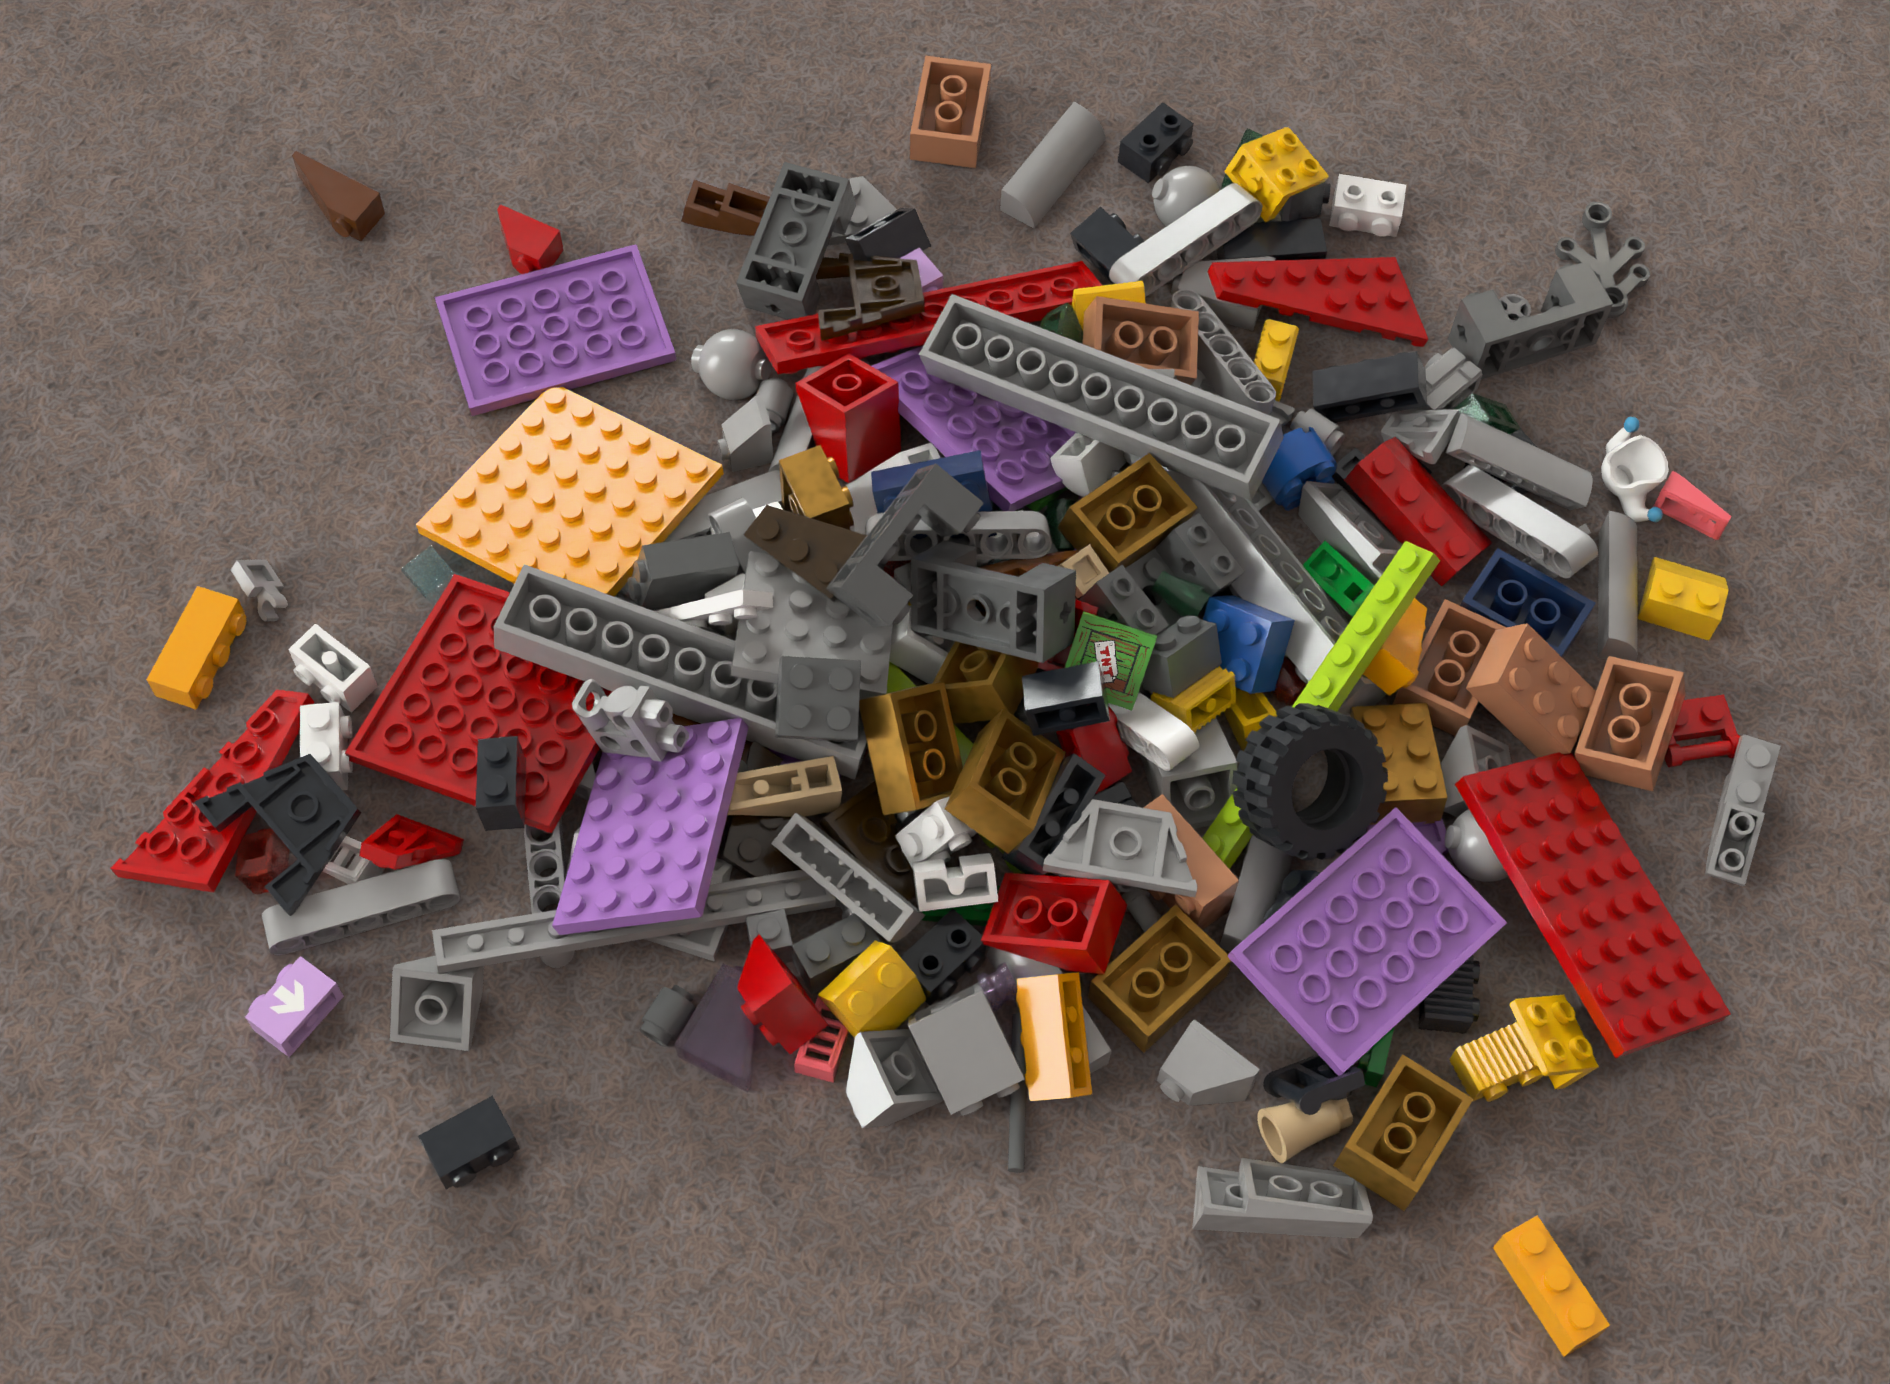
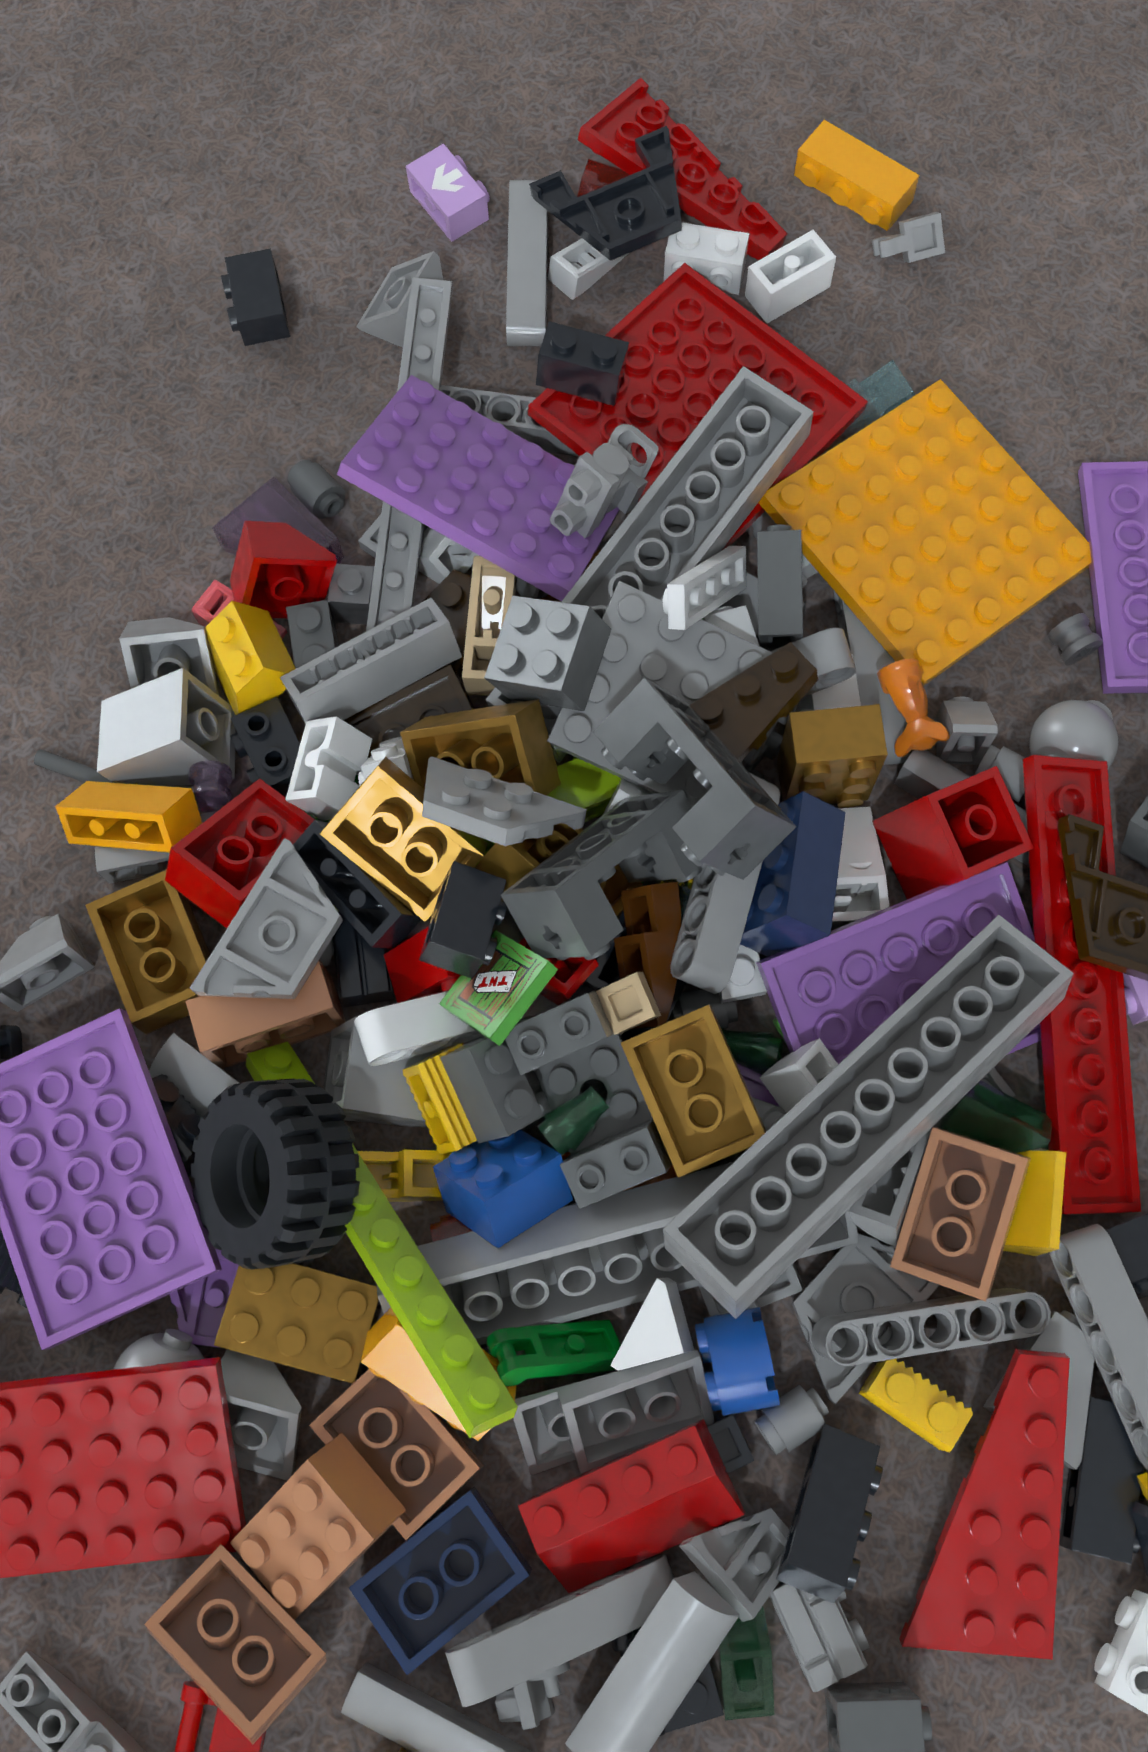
camera: 115 degrees right, 10 degrees up
red wing [359,814,464,870] -> none
none -> light grey wing [422,757,587,846]
none -> white slope [610,1277,694,1371]
none -> orange animal [877,658,950,757]
none -> flat silver wheel [1048,613,1103,665]

